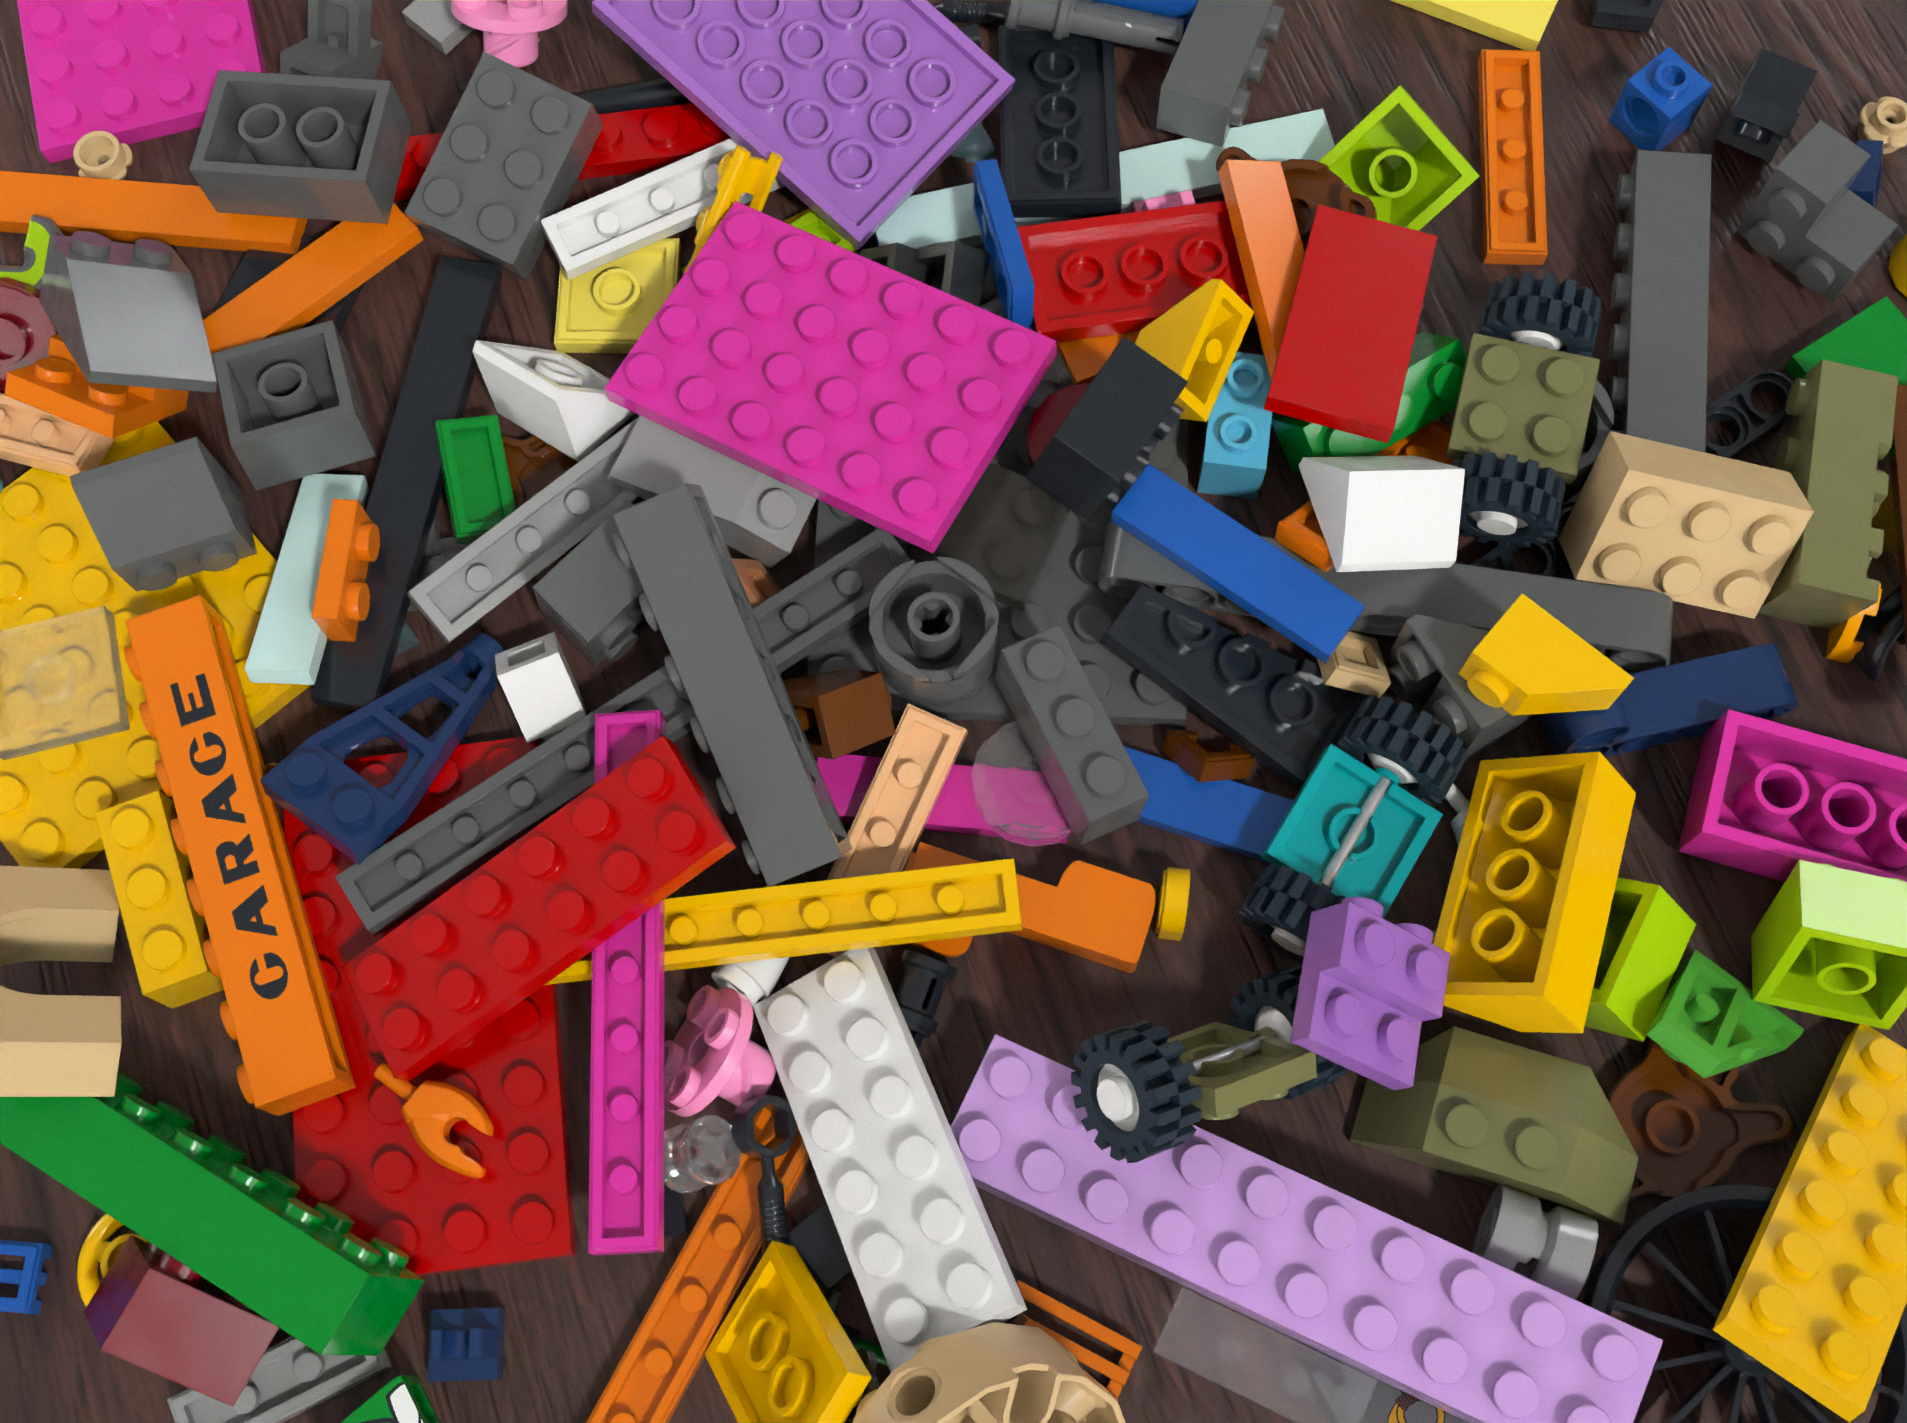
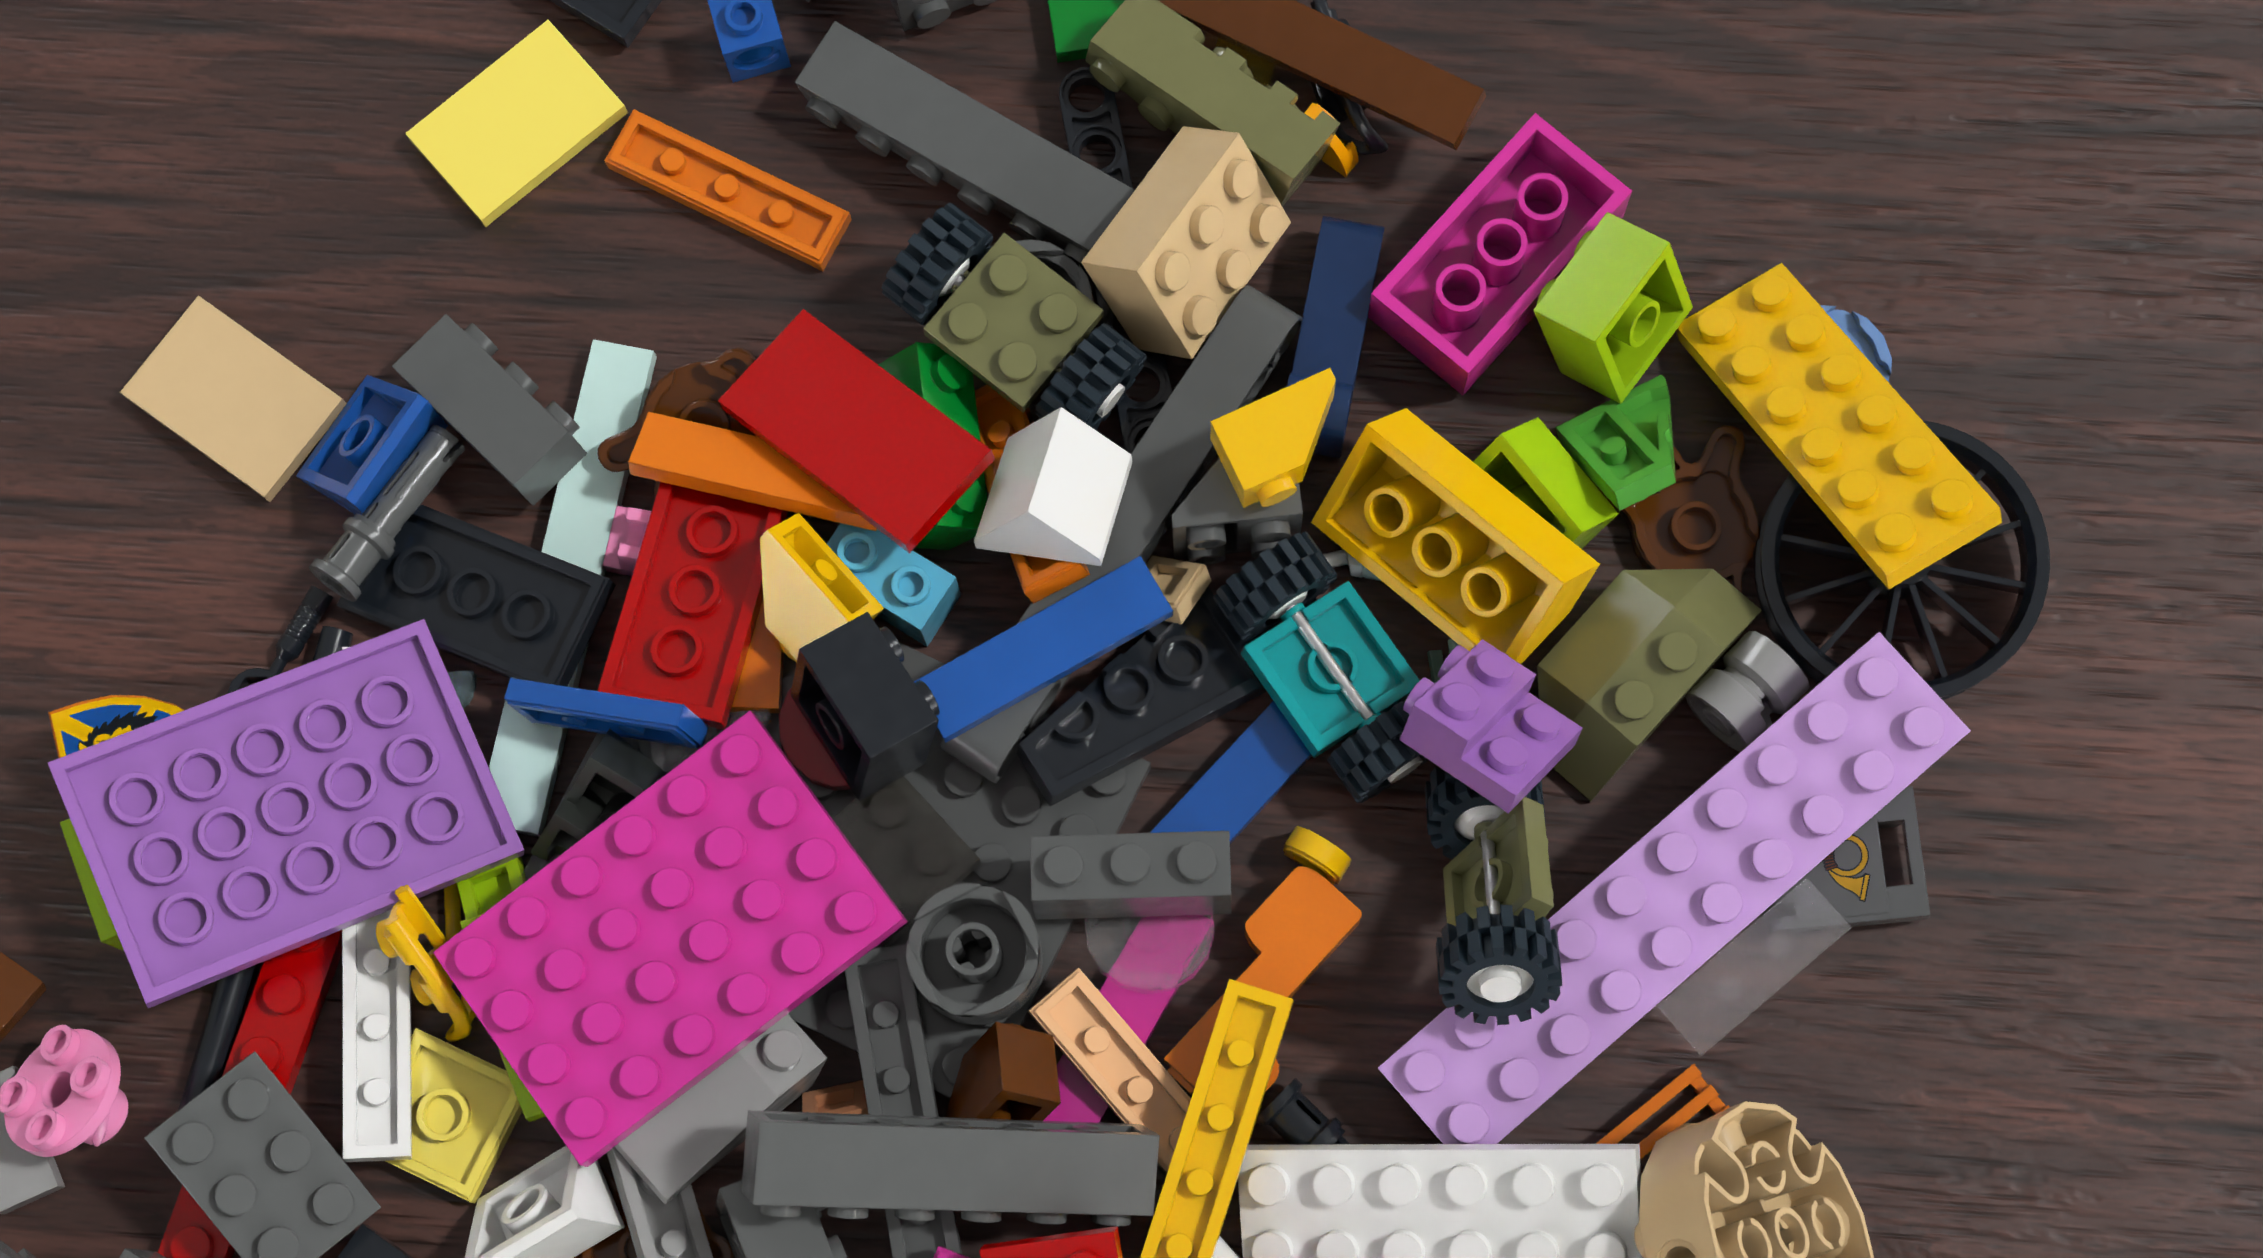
camera: 65 degrees left, 5 degrees up
reddish brown tile [1162,730,1255,783] -> none
lime slope [1318,85,1480,231] -> none

